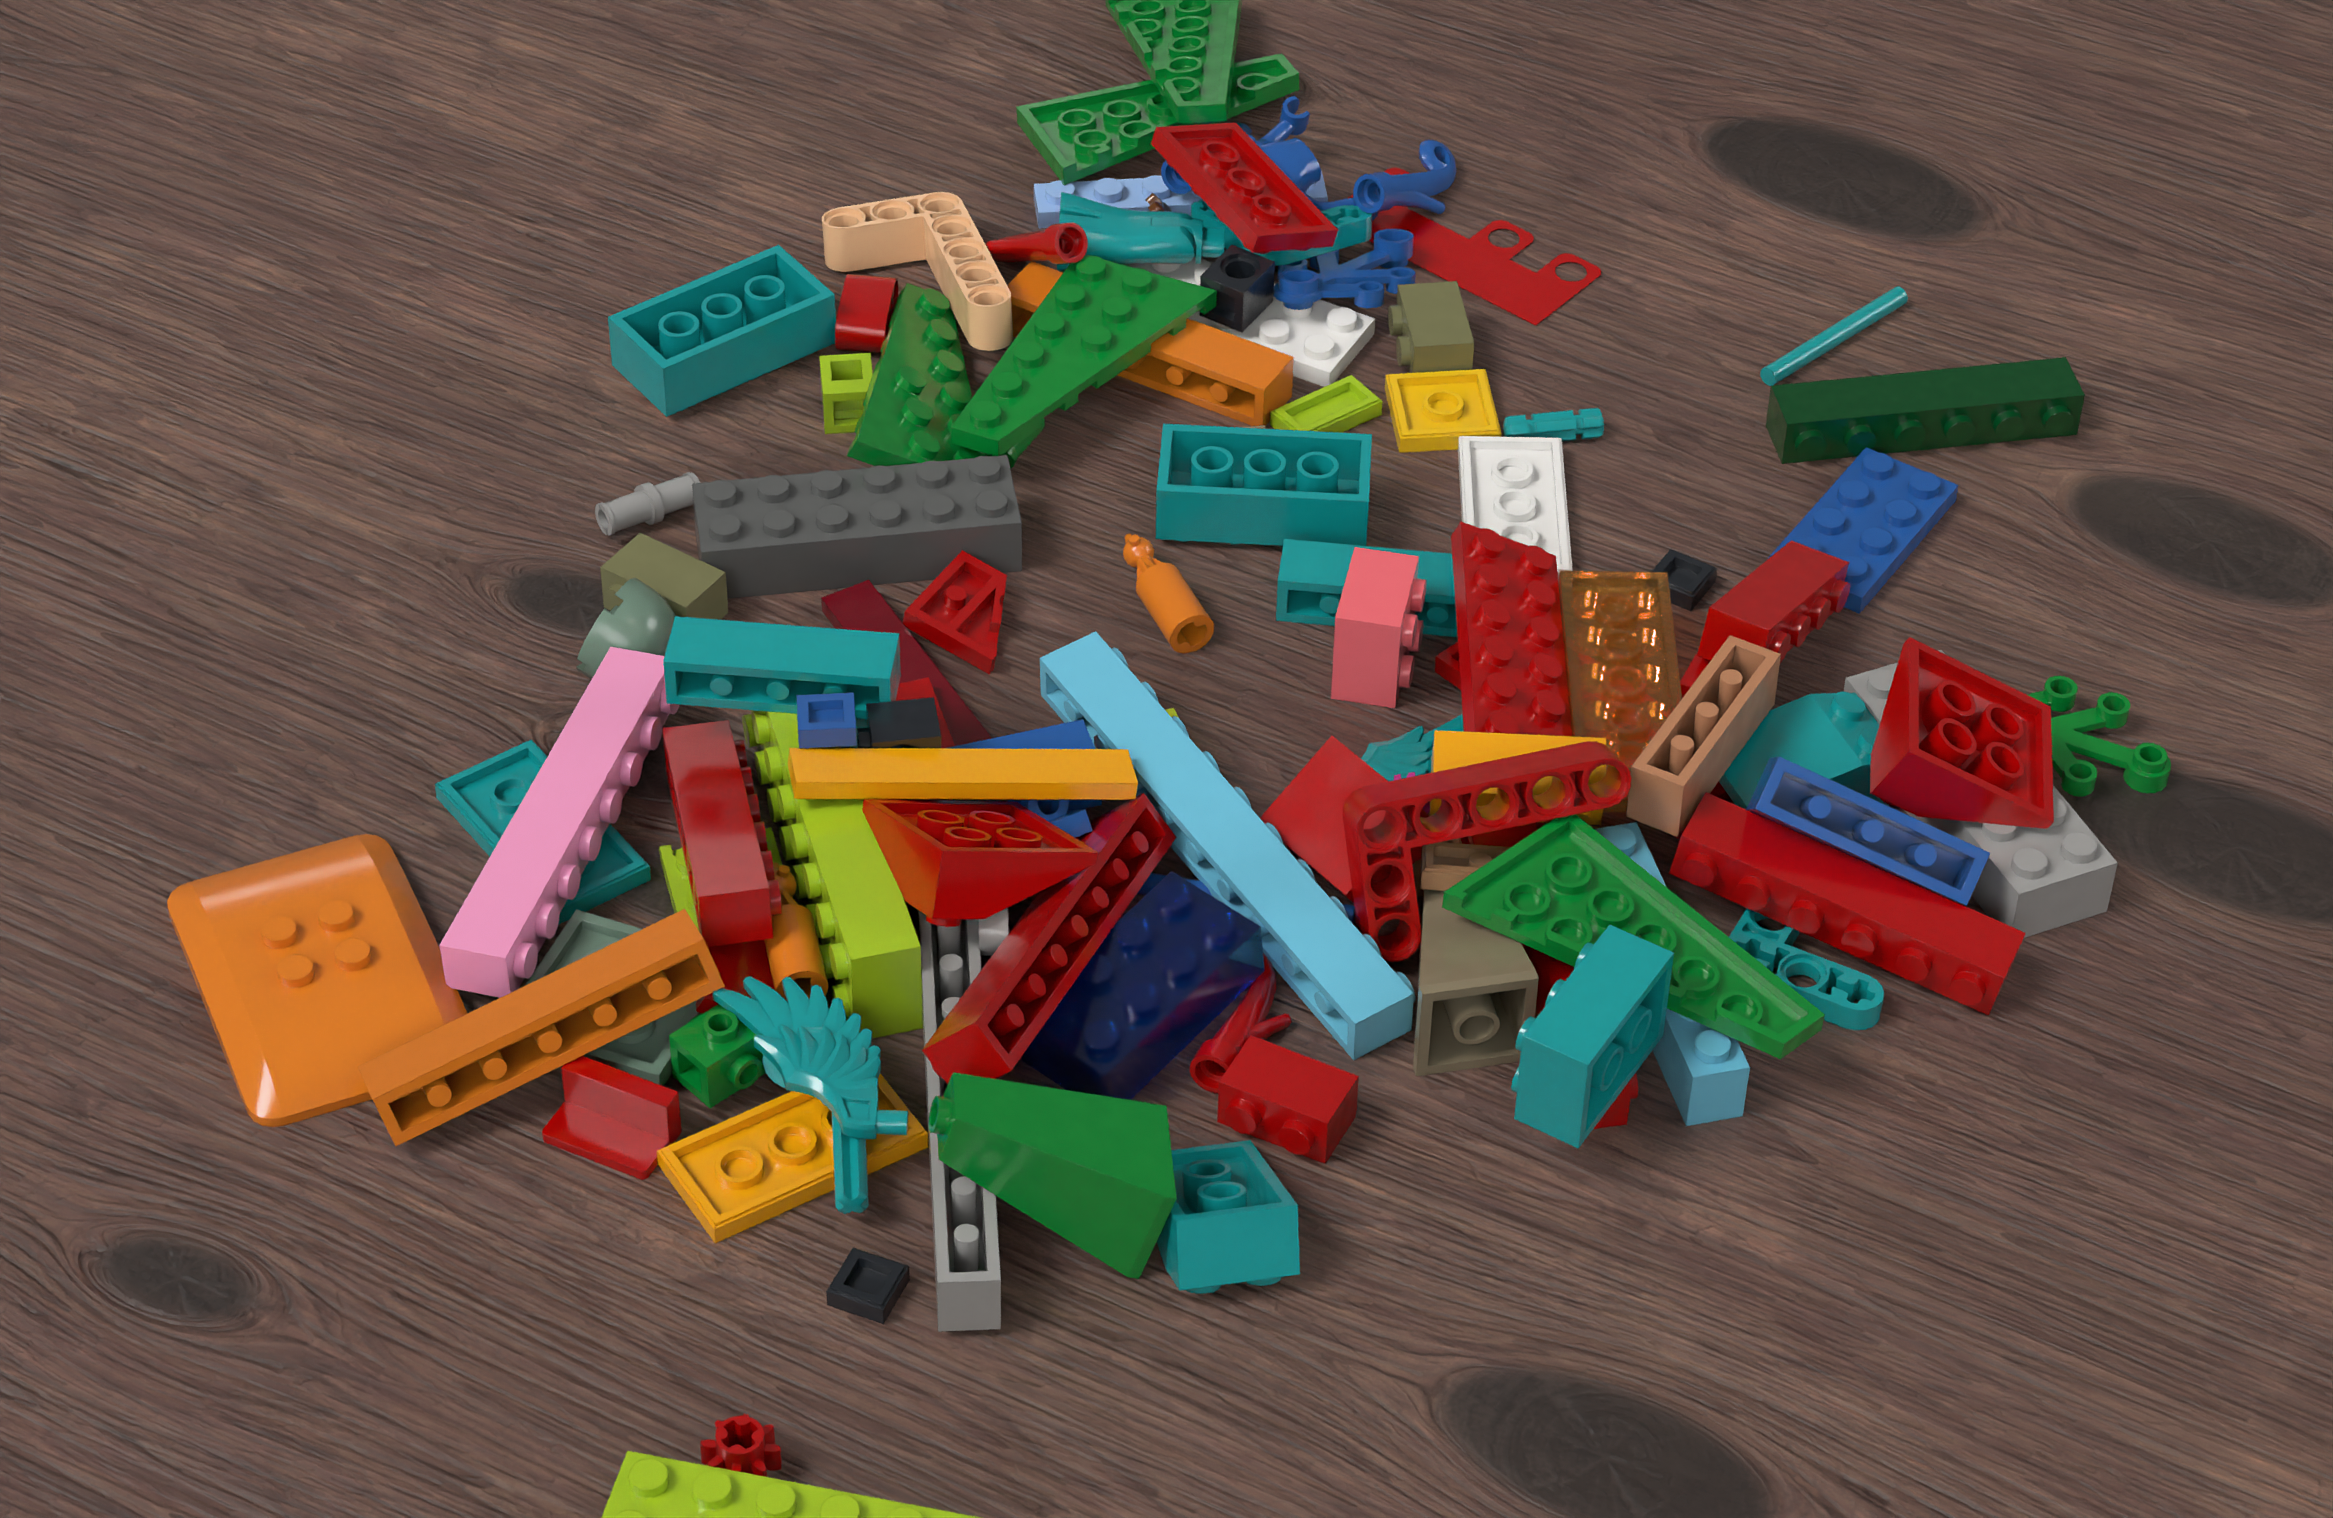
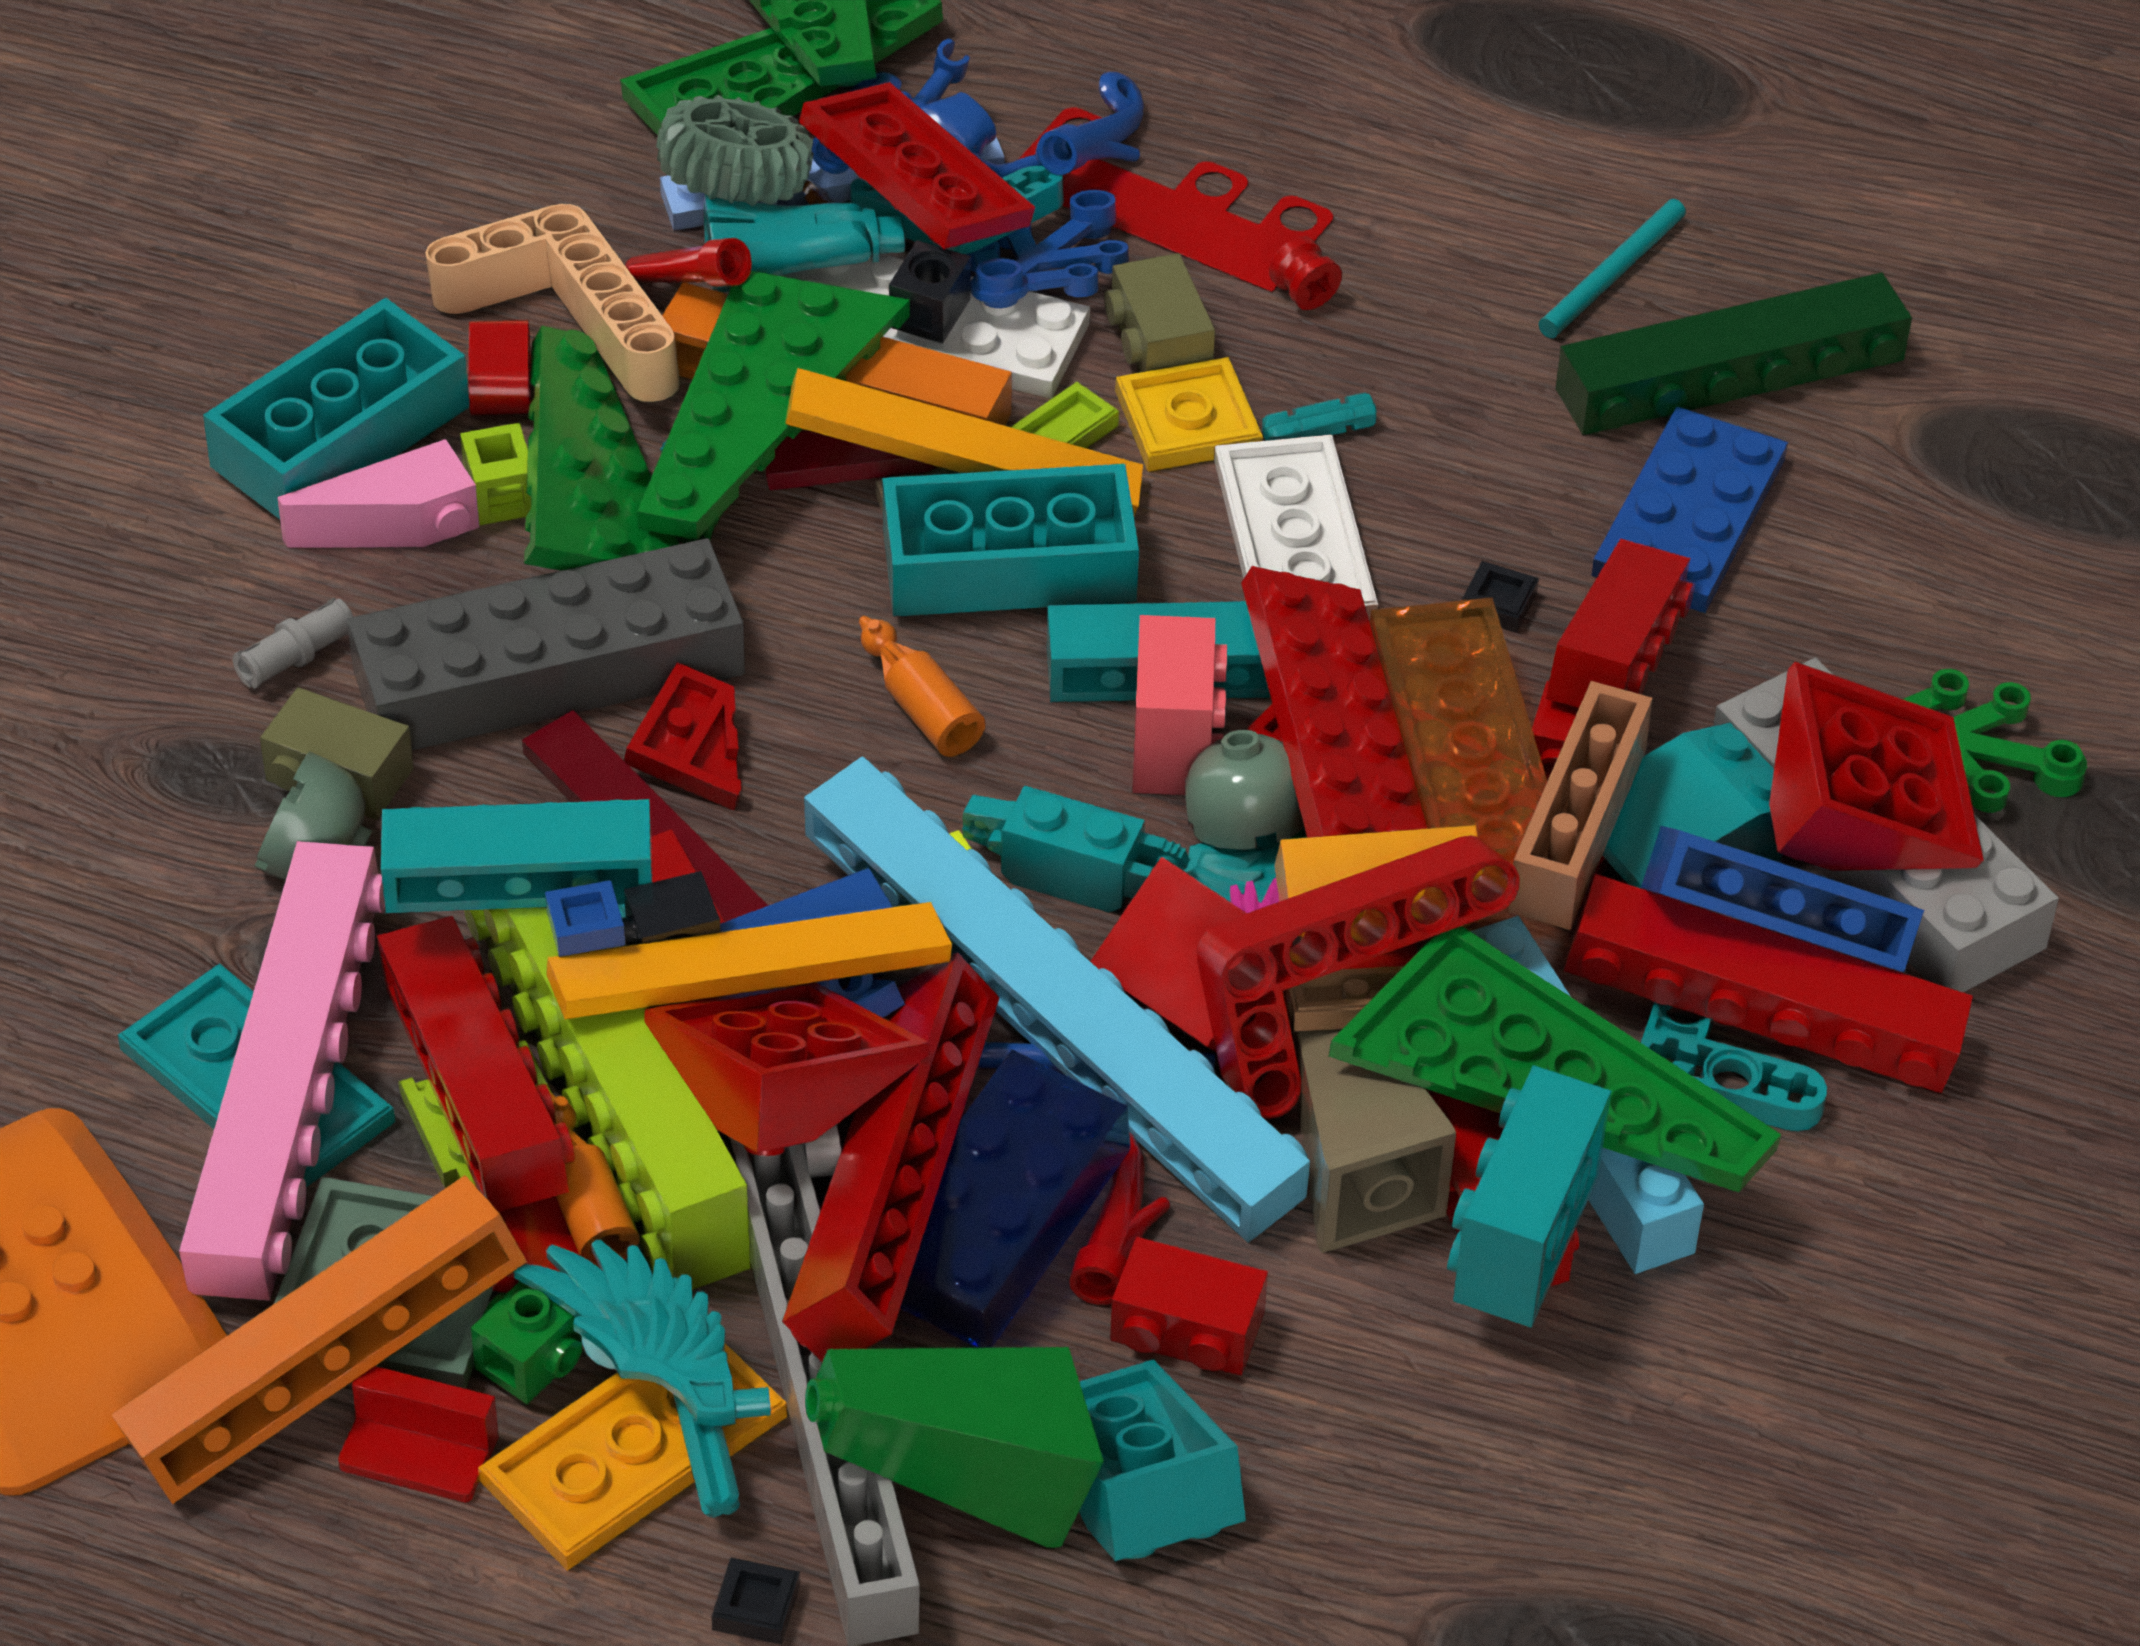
camera: 10 degrees left, 5 degrees up
none -> bright pink slope [277,439,479,548]
none -> sand green gear [656,95,814,206]
none -> dark red tile [766,431,941,490]
none -> light orange tile [785,368,1143,516]
none -> teal hinge [962,785,1191,913]
none -> sand green cylinder [1185,730,1305,850]
none -> red wheel [1269,236,1343,310]

